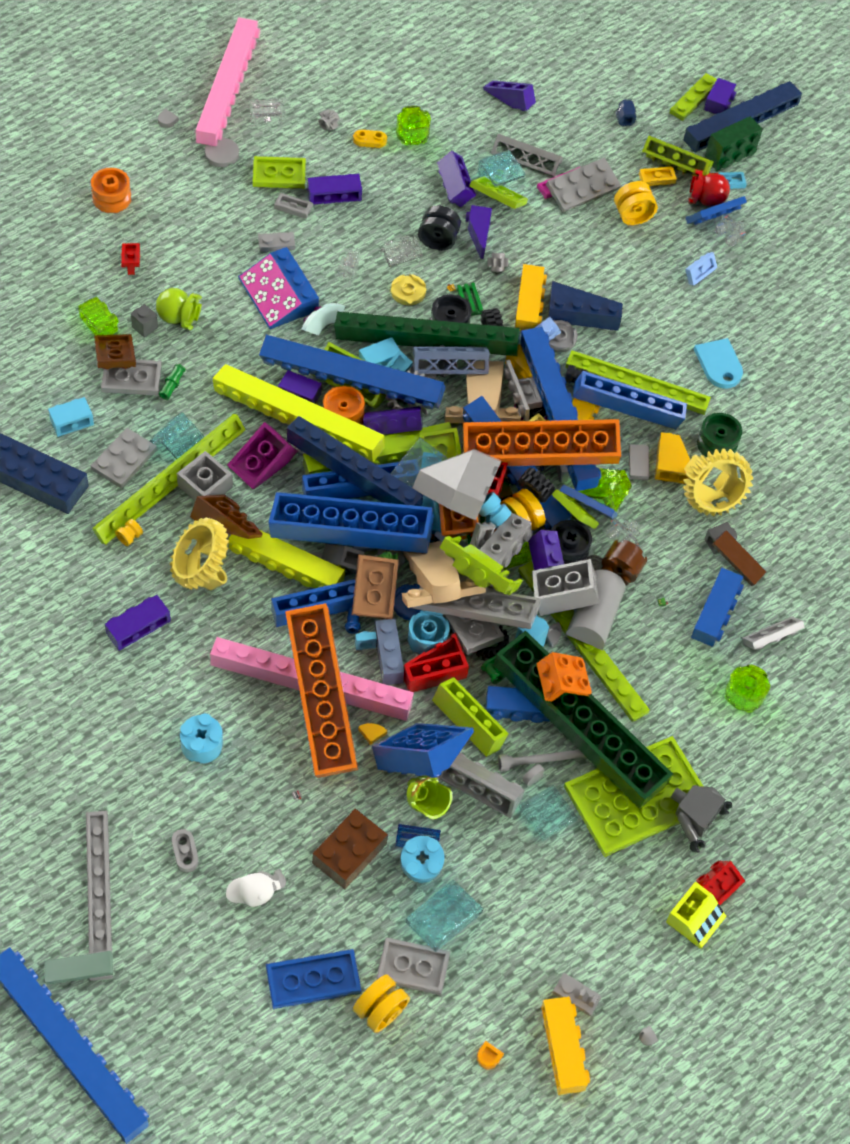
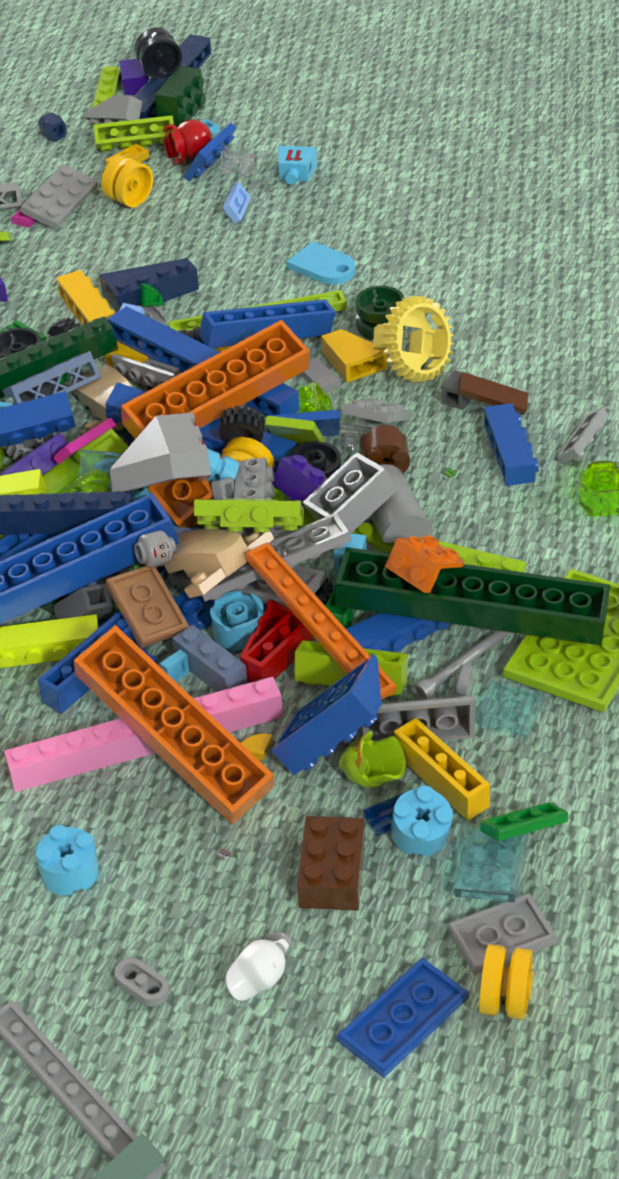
camera: 25 degrees left, 15 degrees down
light grey gear [487,253,509,271] -> none
none -> dark pink tile [54,418,116,465]
none -> clear neon green plate [65,470,111,493]
none -> light grey slope [82,95,142,125]
none -> black wheel [134,27,182,79]
none -> light grey head [134,530,176,568]
none -> green tile [140,283,163,307]
none -> orange tile [245,542,397,700]
none -> medium azure torso [278,146,318,185]
none -> light grey plate [342,398,410,423]
none -> yellow brick [394,718,490,821]
none -> green tile [480,802,568,841]

